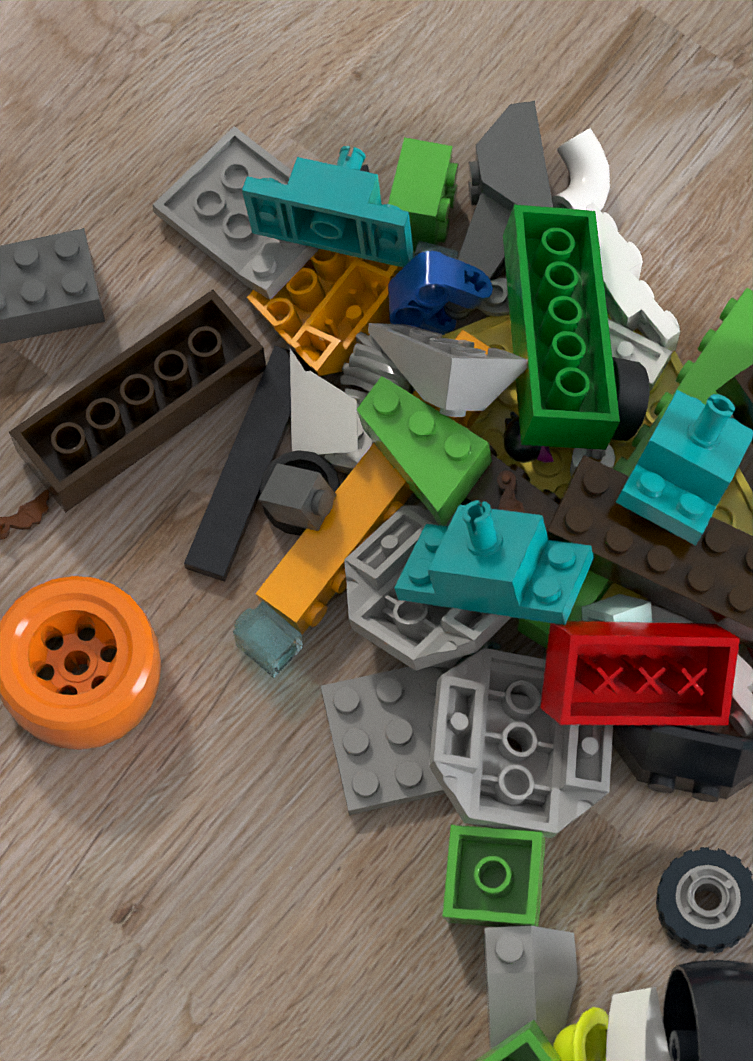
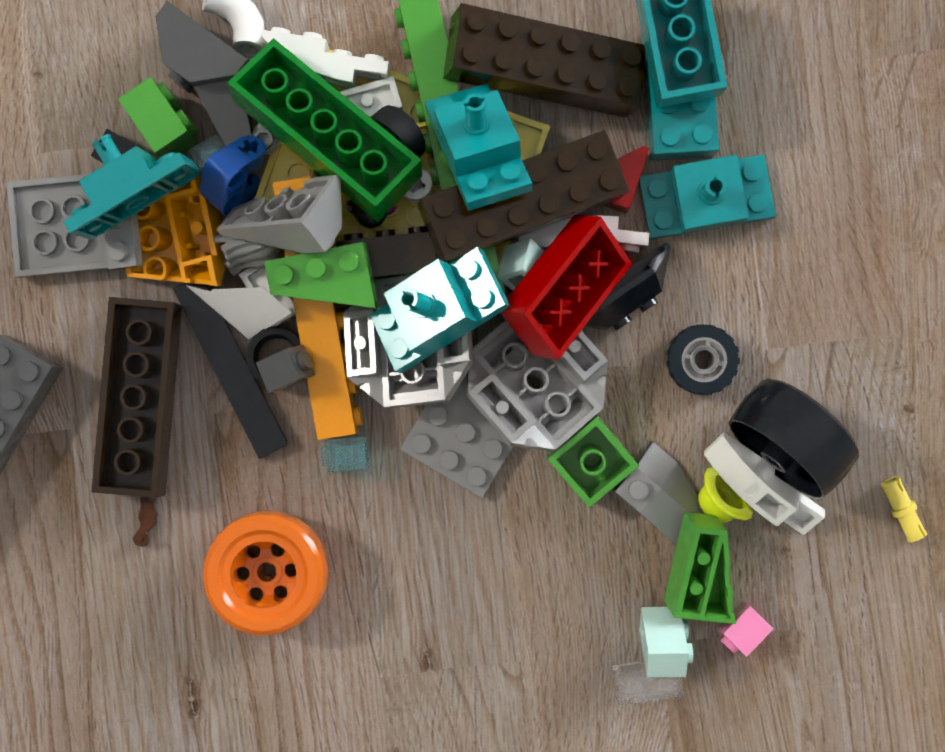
camera: 50 degrees left, 20 degrees up
reddish brown piece [497,470,525,513] -> none

